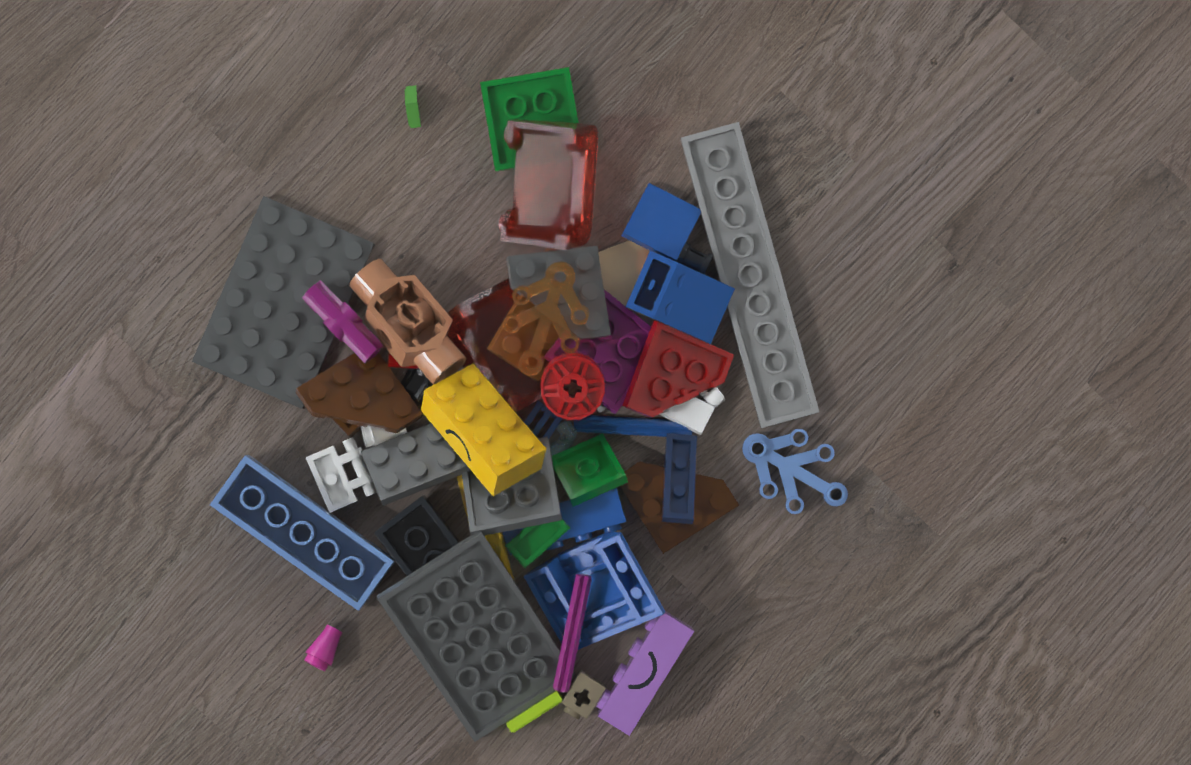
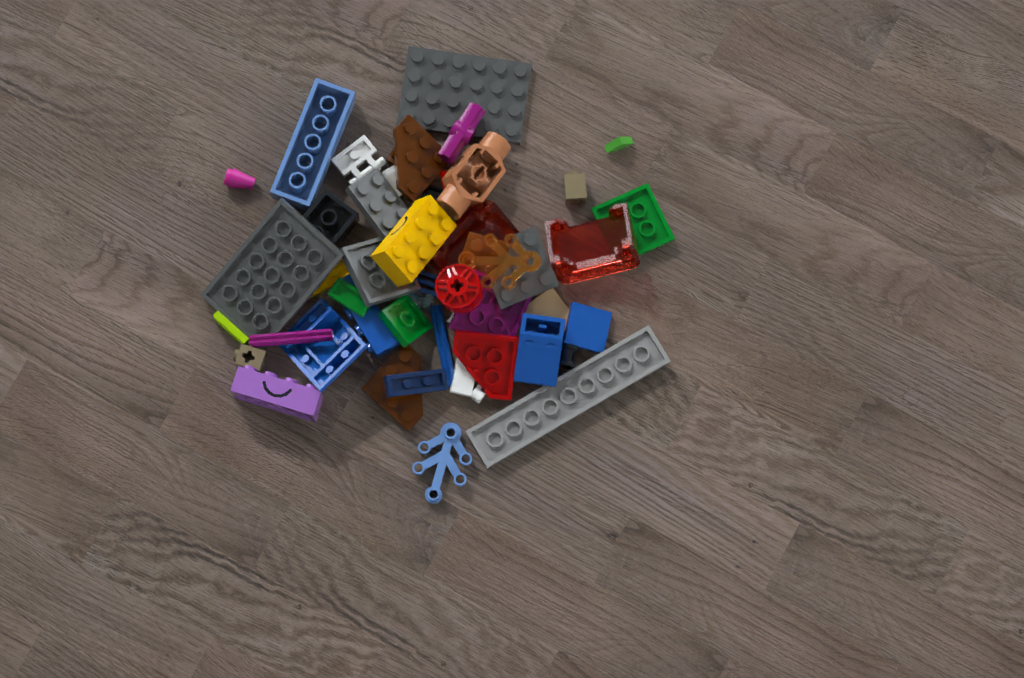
camera: 65 degrees right, 10 degrees down
none -> dark tan brick [563,171,587,204]

